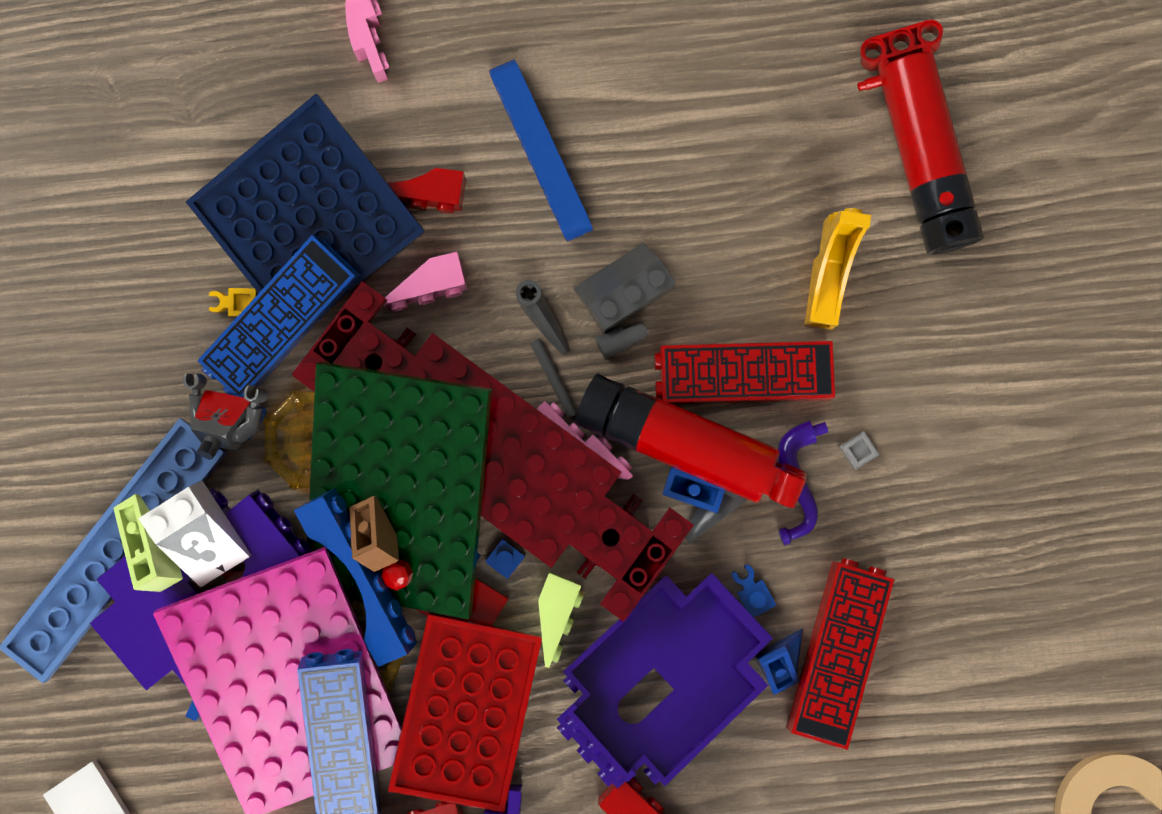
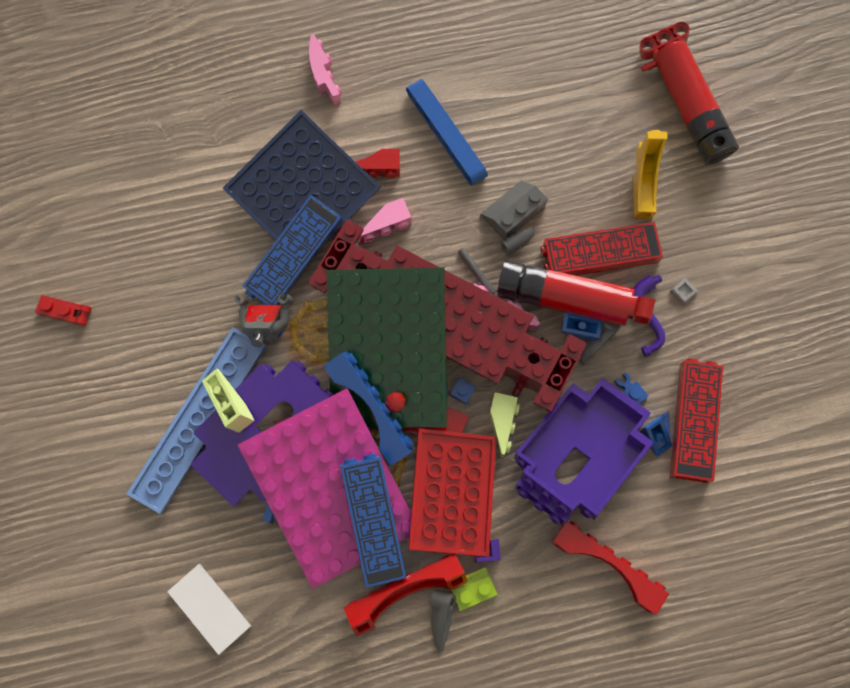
camera: 10 degrees left, 10 degrees down
white slope [138,480,252,587] -> none
yellow plate [209,288,259,317] -> none
medium nougat slope [350,496,399,572] -> none
dark grey piece [516,280,570,355] -> none

